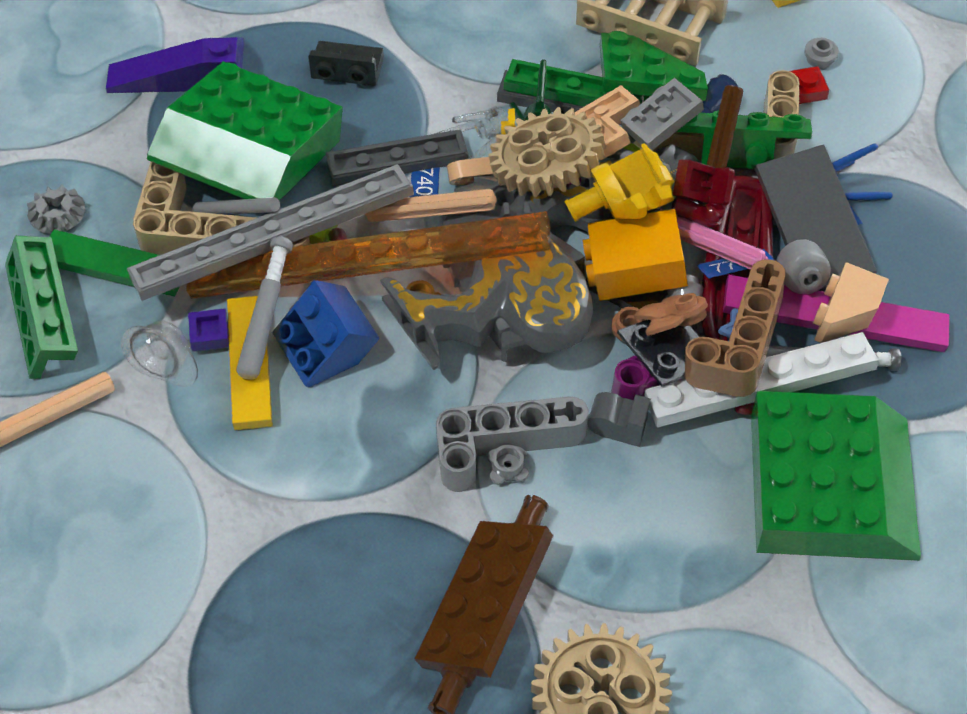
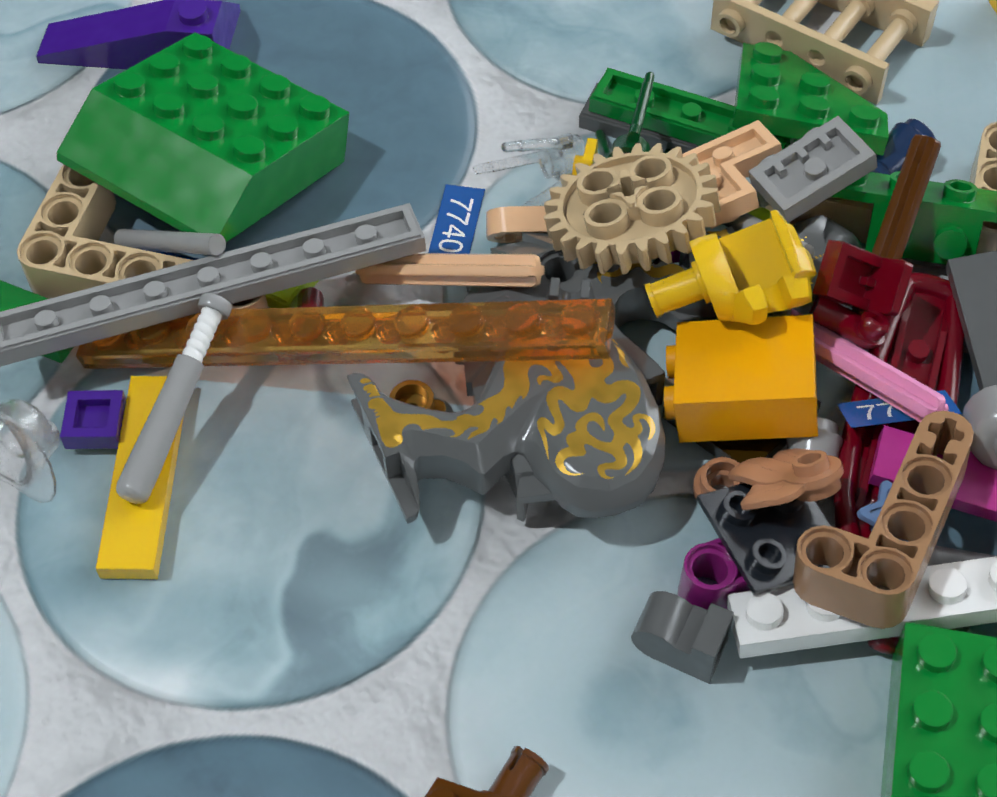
camera: 10 degrees right, 0 degrees up
blue slope [272,280,380,387] -> none
pearl dark grey bracket [308,41,384,86] -> none
dark grey tile [326,129,469,186] -> none
light grey beam [436,396,589,492] -> none
light grey plate [487,445,529,484] -> none

